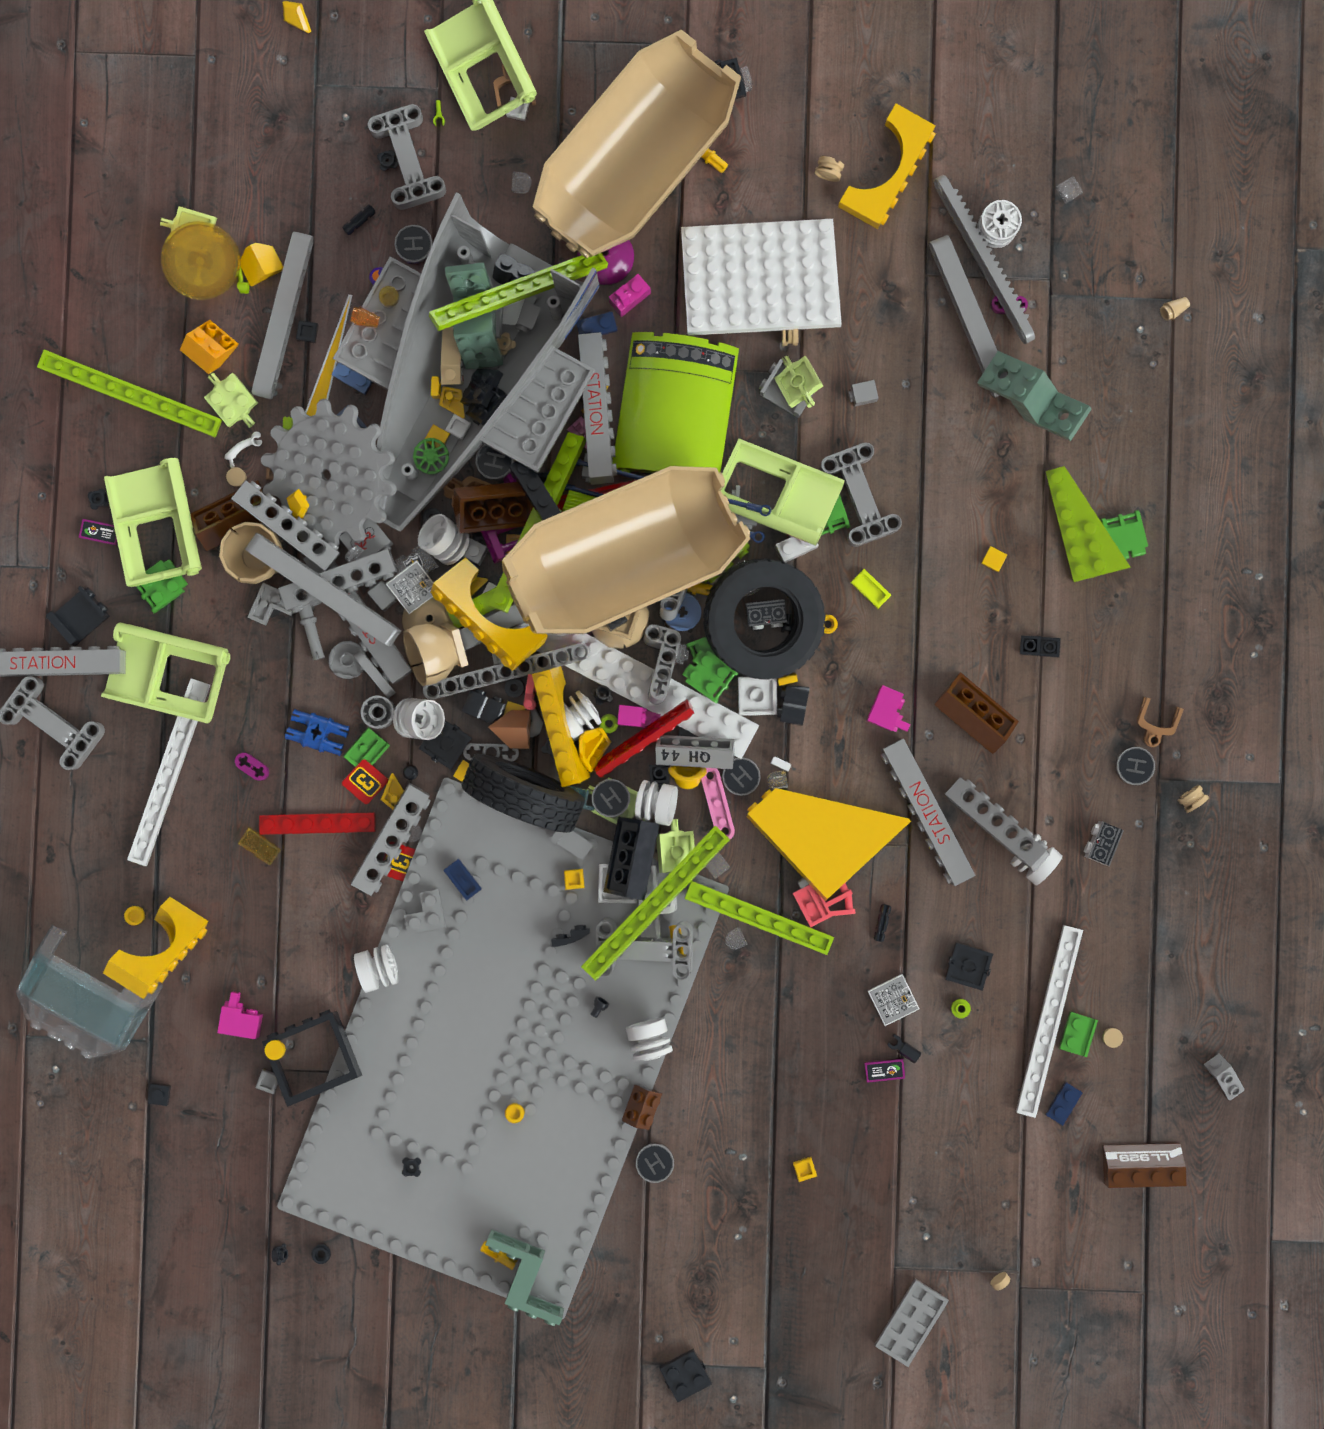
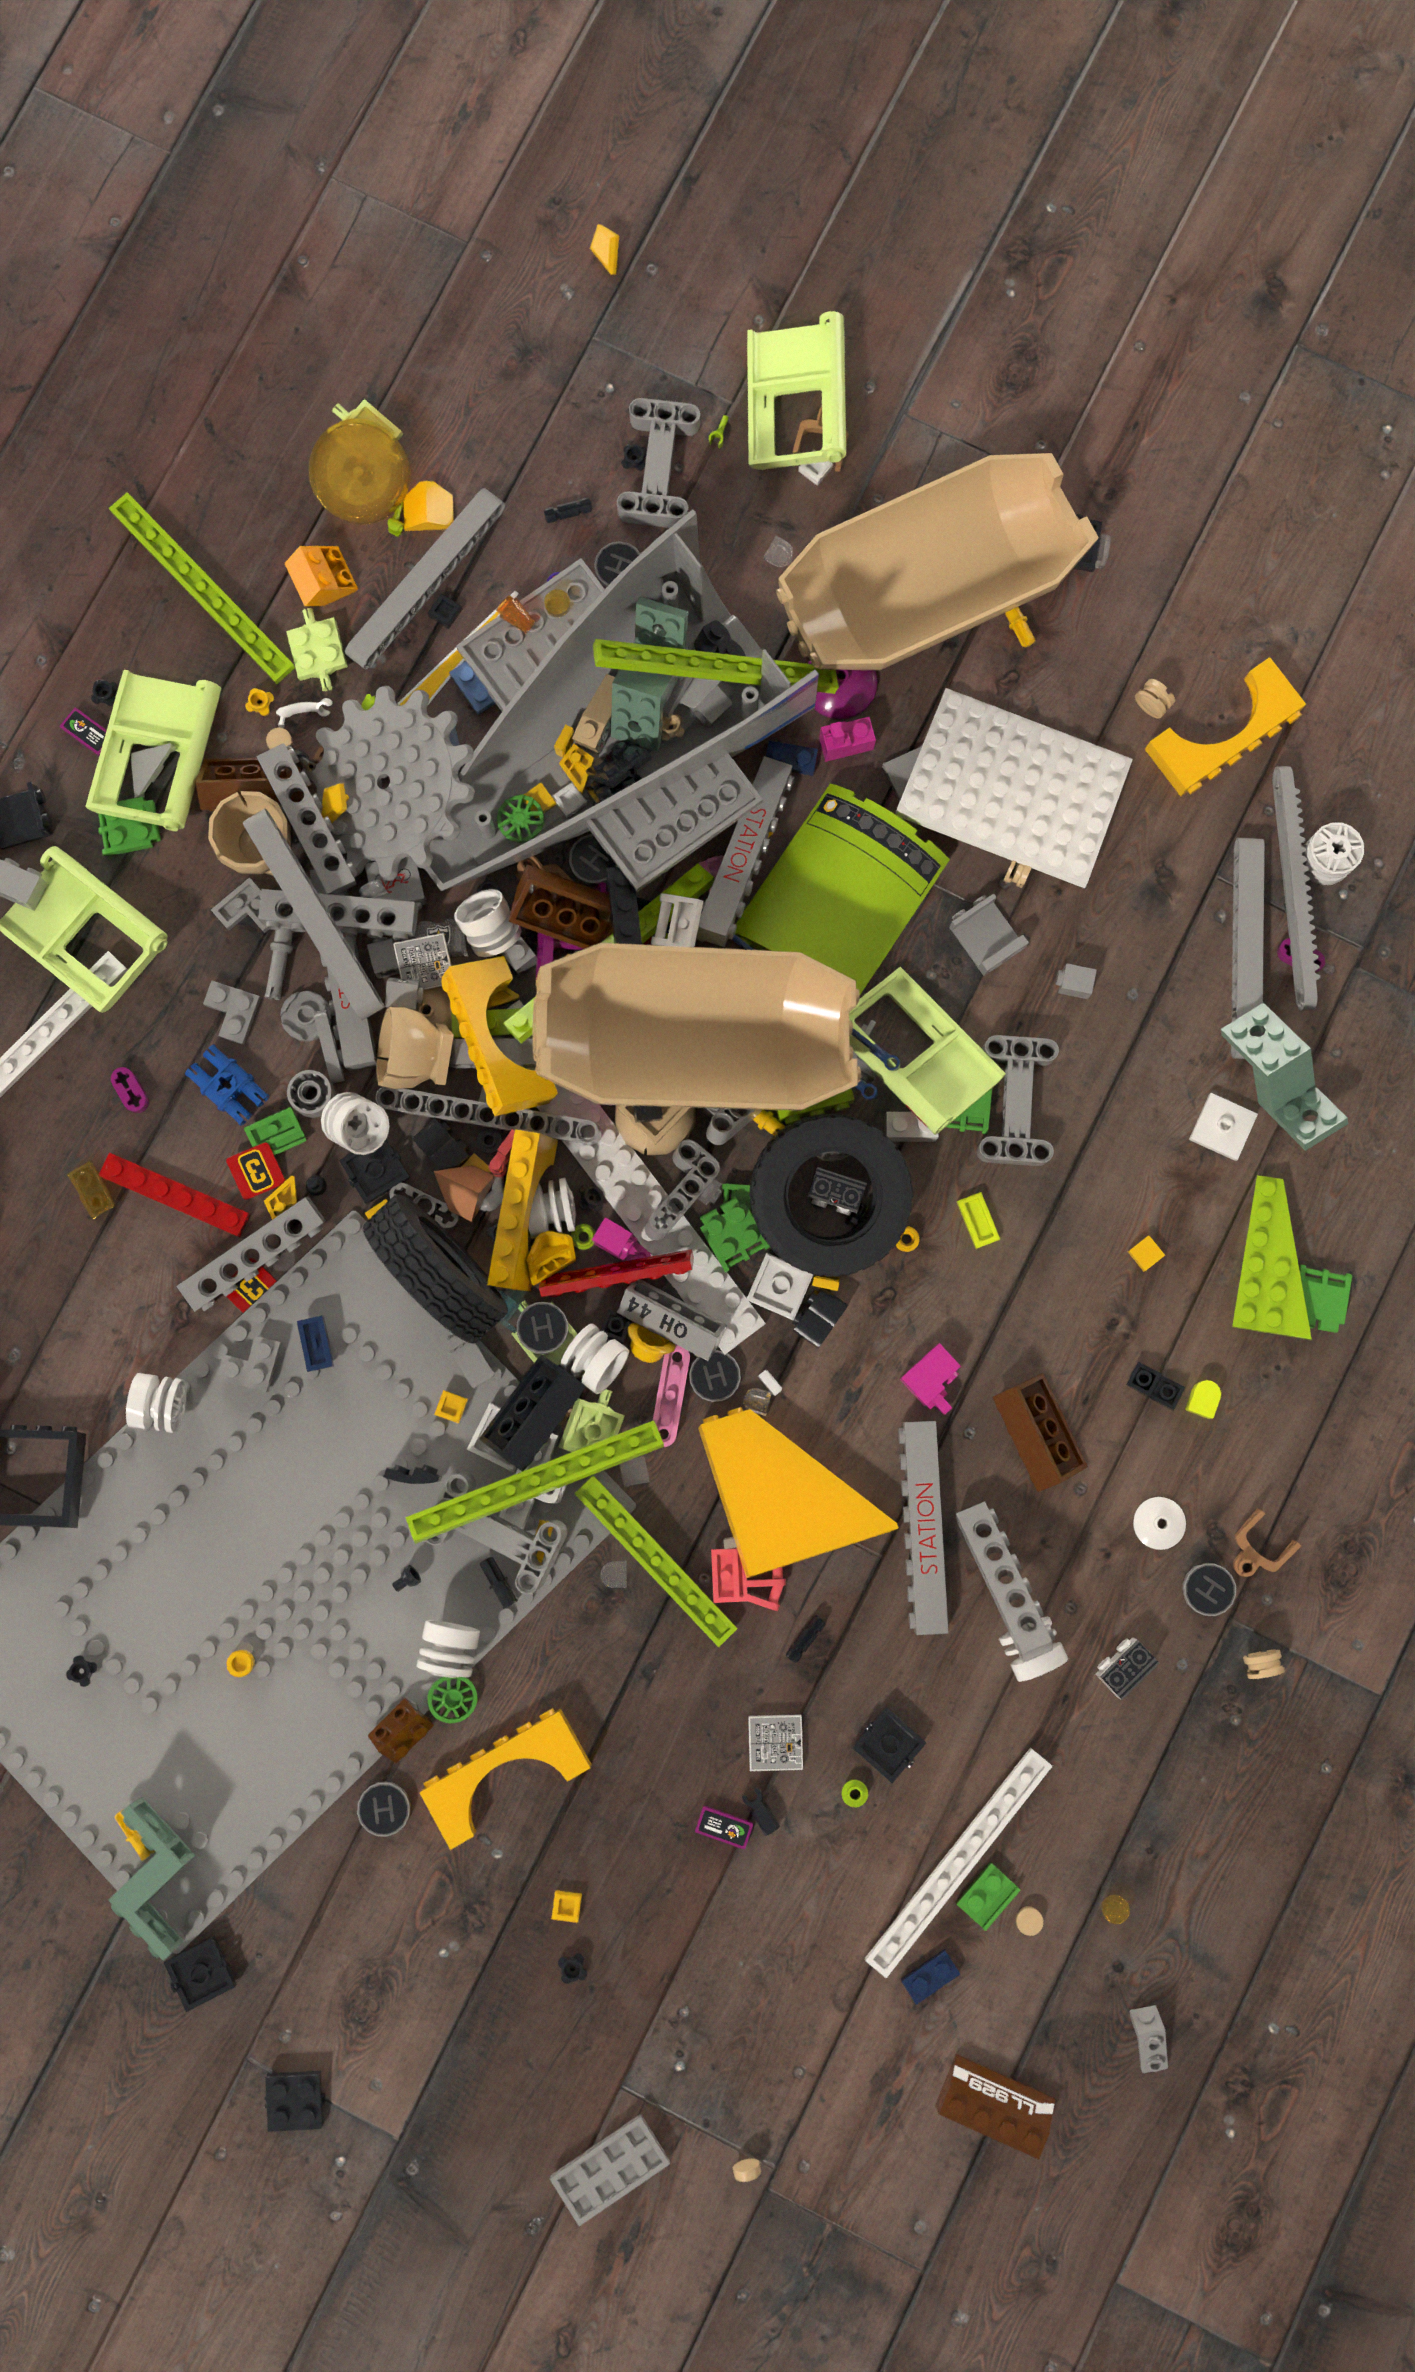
camera: 20 degrees right, 5 degrees down
medium blue plate [665,593,701,631] -> none
yellowish green plate [774,356,823,408] -> none
none -> light grey tile [131,743,175,798]
none -> black plate [164,1936,237,2012]
none -> light grey plate [203,981,261,1045]
none -> yellow plate [245,688,274,716]
none -> black bar [287,745,316,772]
none -> light grey brick [385,978,424,1010]
none -> yellow arch [420,1708,592,1850]
none -> bright green wheel [427,1677,477,1723]
none -> black axle [480,1557,518,1609]
none -> black plate [558,1953,587,1984]
none -> white plate [651,893,703,947]
none -> light grey tile [882,746,922,802]
none -> clear yellow tile [1101,1895,1130,1924]
none -> white dish [1133,1497,1186,1550]
none -> neon yellow piece [1185,1380,1221,1419]
none -> white plate [1189,1093,1258,1161]

